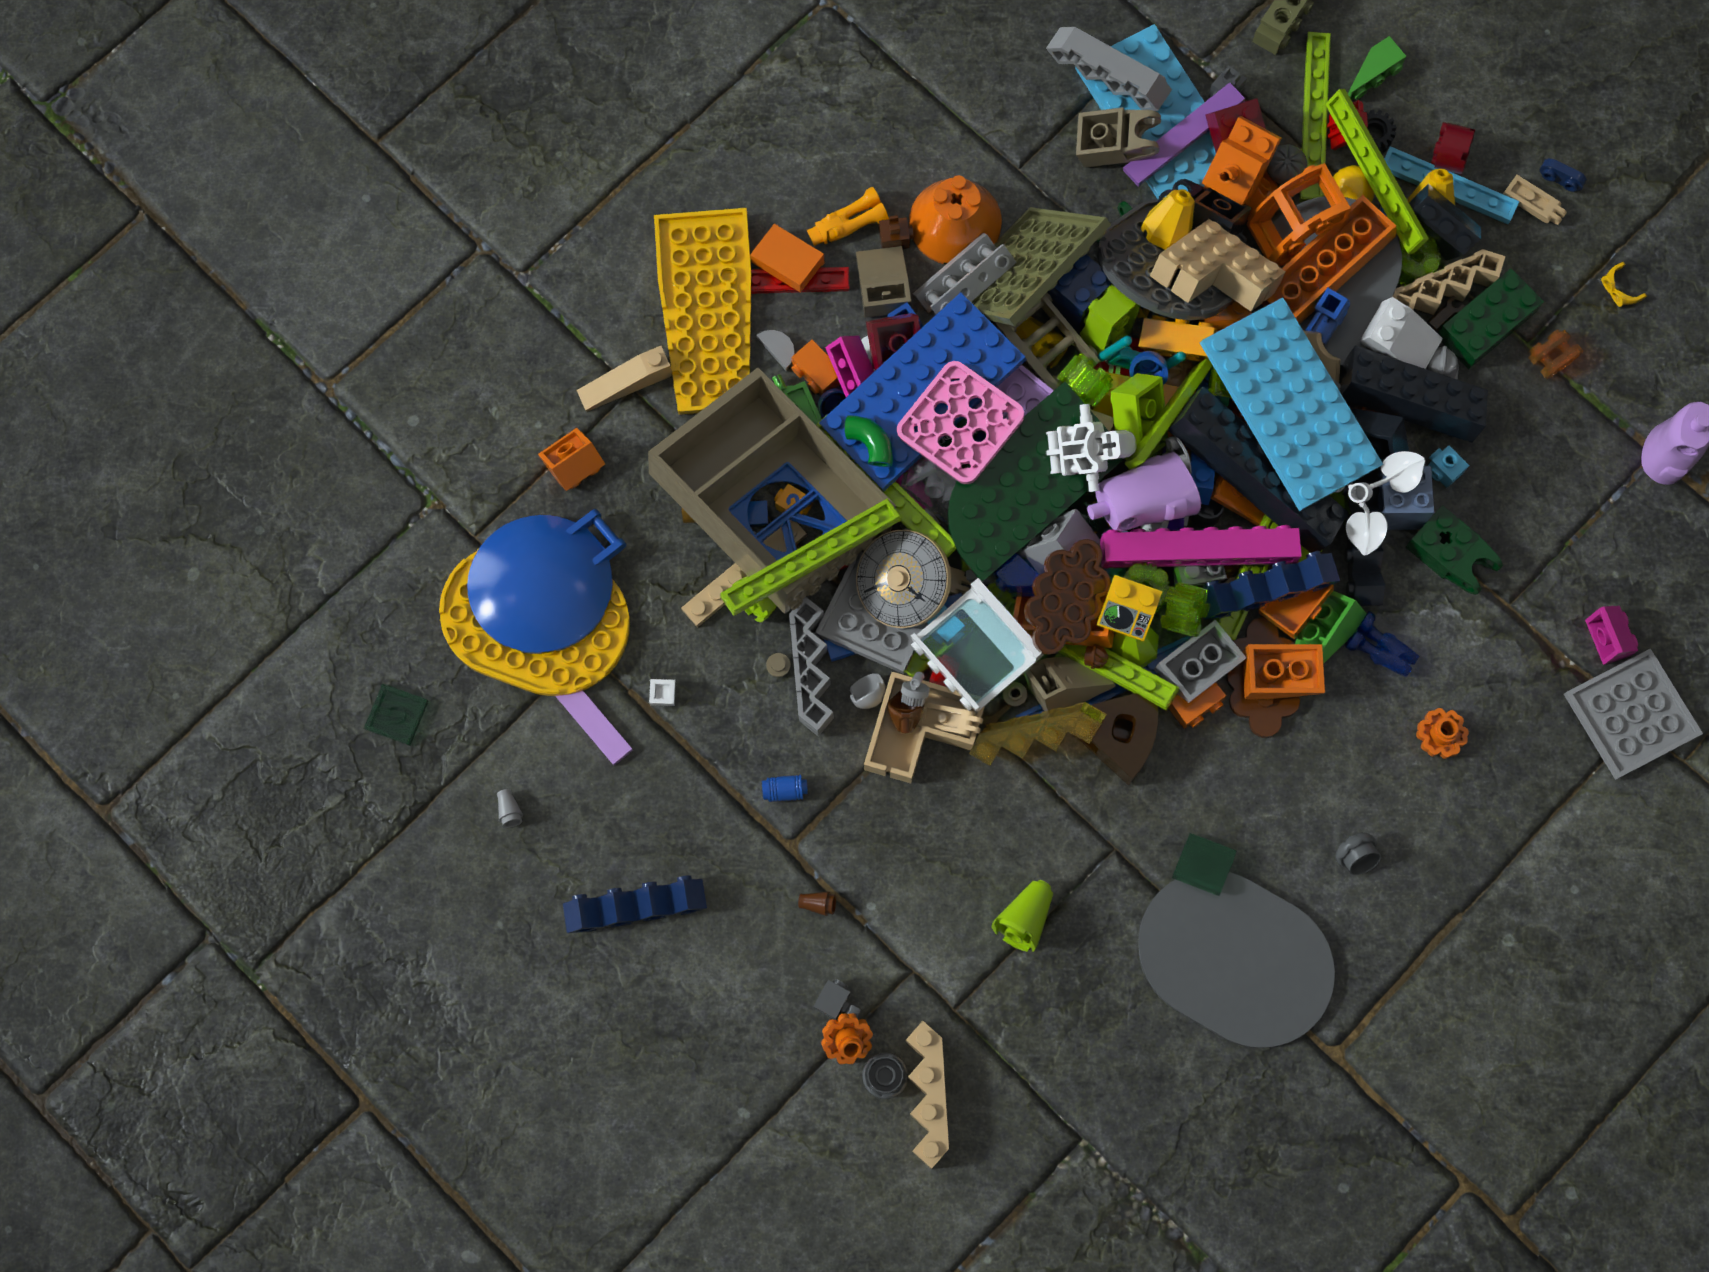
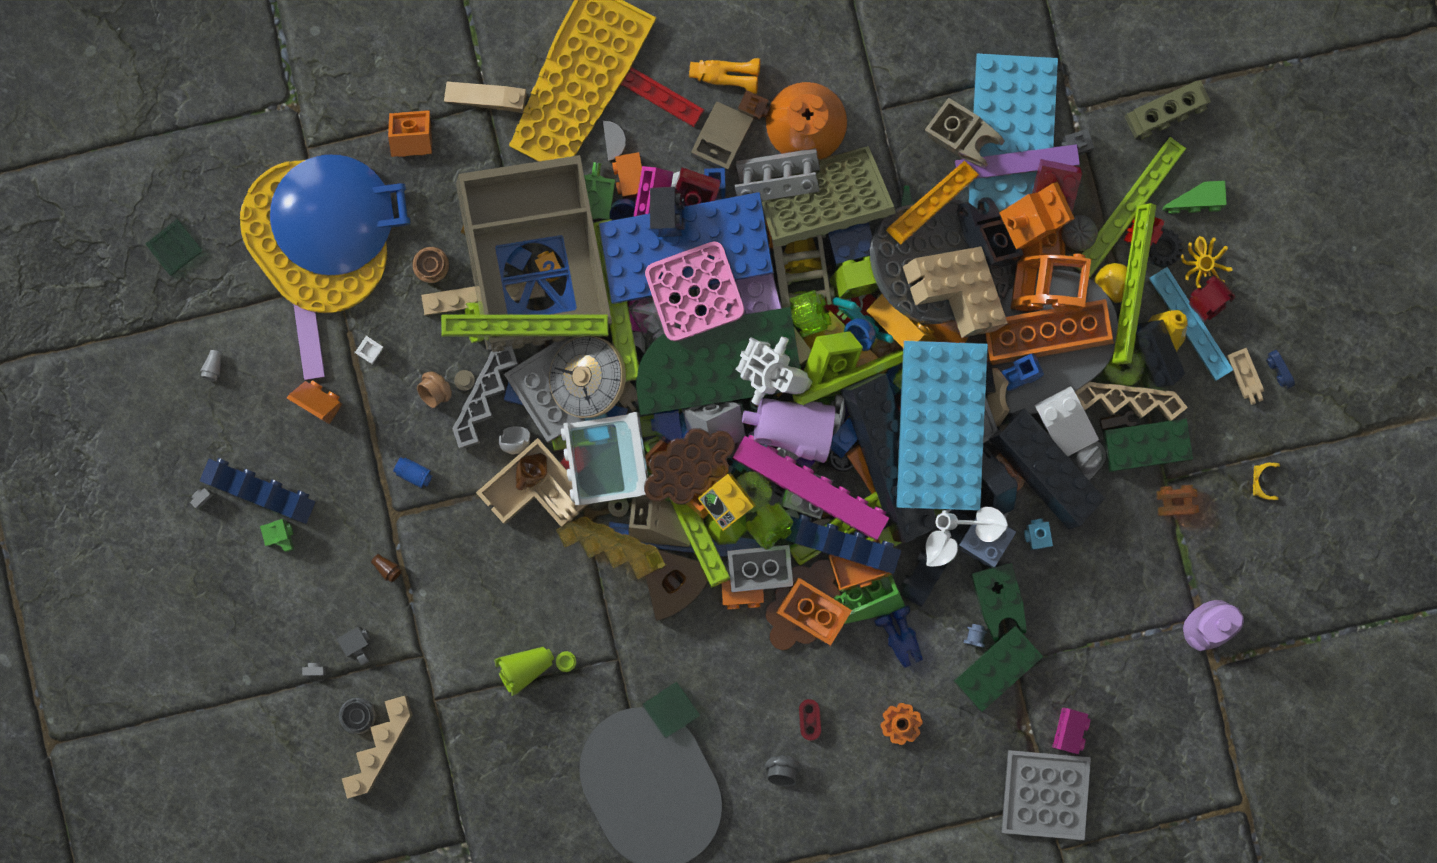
camera: 30 degrees right, 10 degrees up
orange container [750,224,825,293] -> none
orange plant [821,1013,873,1064] -> none
green cylinder [845,415,893,467] -> none
light grey piece [901,672,930,707] -> none
light grey brick [1046,27,1172,111] -> none
reddish brown plate [1084,644,1109,669] -> none
yellow cone [1140,189,1195,250] -> none
none -> light grey plate [190,488,213,509]
none -> bright green brick [260,519,295,552]
none -> orange slope [287,381,342,424]
none -> light grey plate [302,663,326,675]
none -> medium nougat piece [413,247,449,283]
none -> medium nougat piece [417,372,452,408]
none -> lime plate [556,651,576,672]
none -> black brick [650,187,685,237]
none -> dark red plate [799,699,821,741]
none -> light orange tile [886,161,979,245]
none -> dark green brick [953,626,1043,712]
none -> sand blue brick [963,624,987,647]
none -> yellow animal [1181,236,1232,288]

